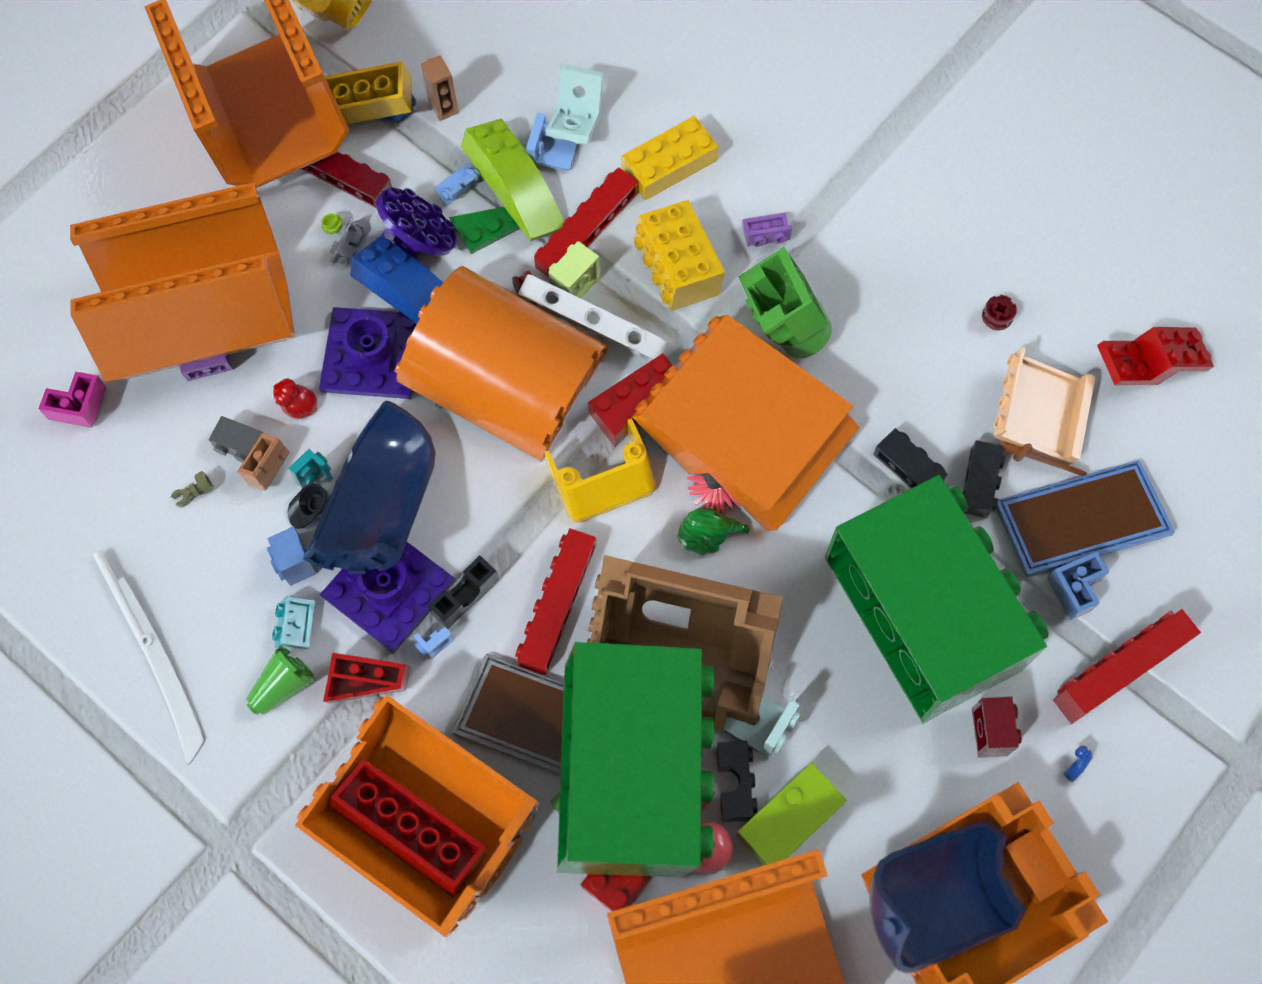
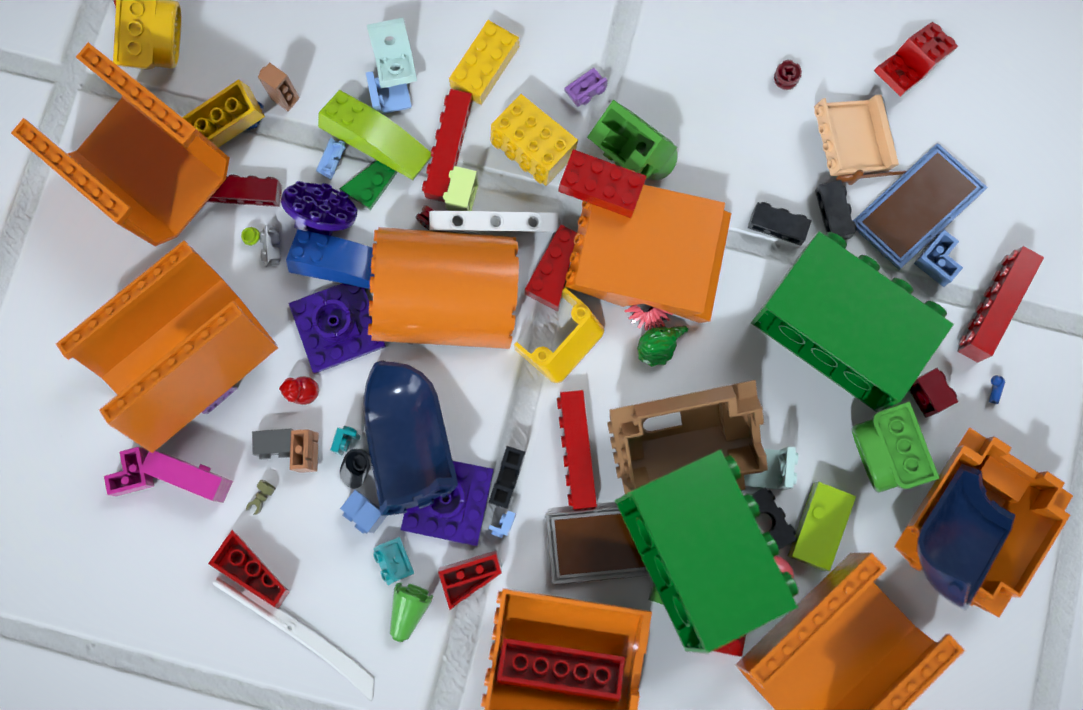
camera: 25 degrees left, 10 degrees up
none -> dark pink brick [140,451,233,503]
none -> red wedge [208,530,289,609]
none -> red brick [558,149,647,218]
none -> bright green brick [852,401,939,493]

